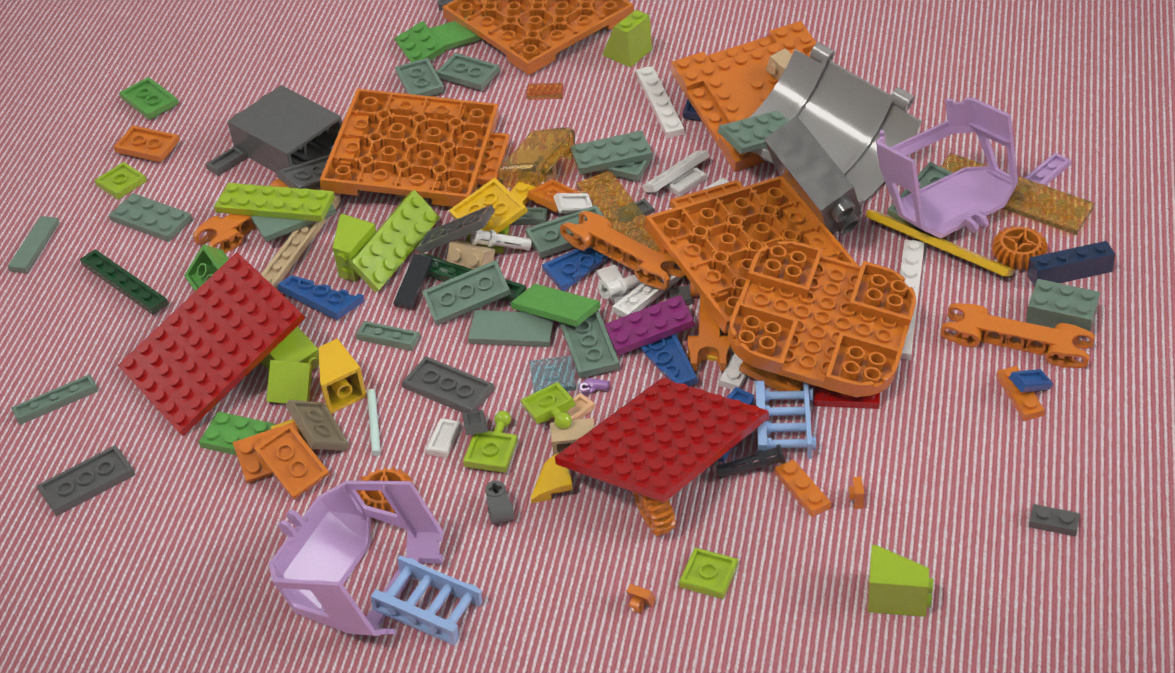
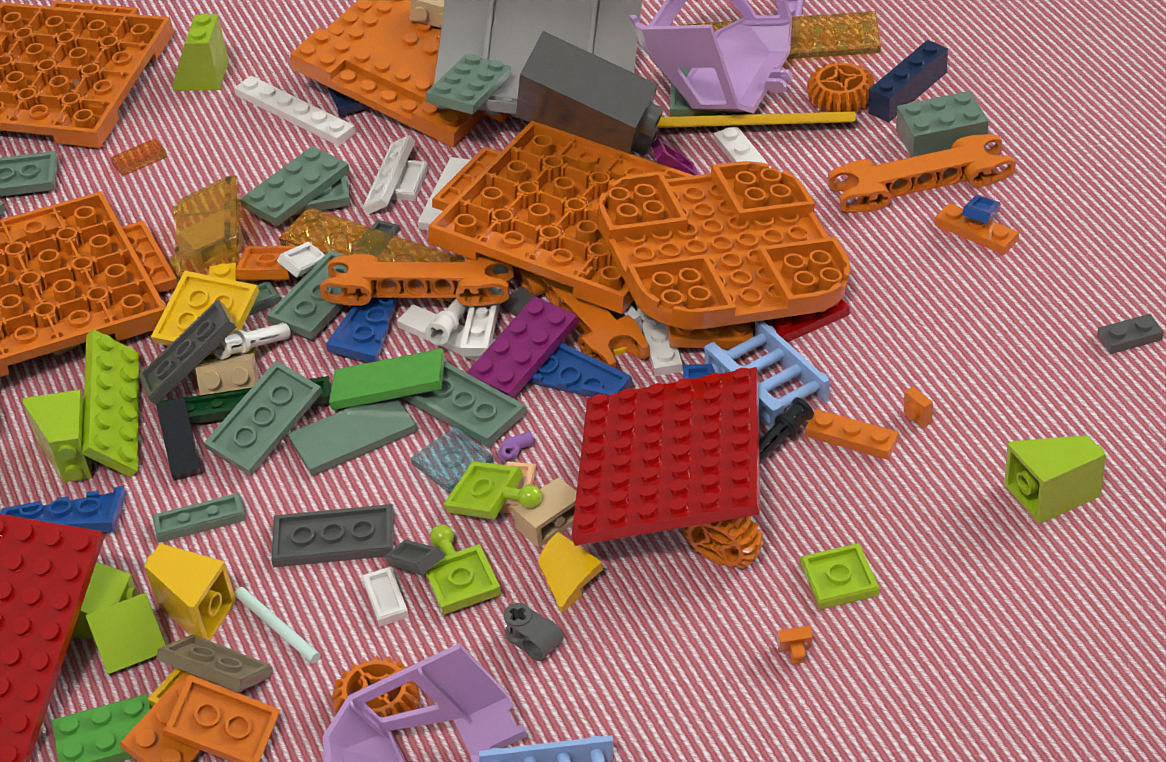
camera: 35 degrees left, 0 degrees up
none -> magenta plate [651,138,699,175]

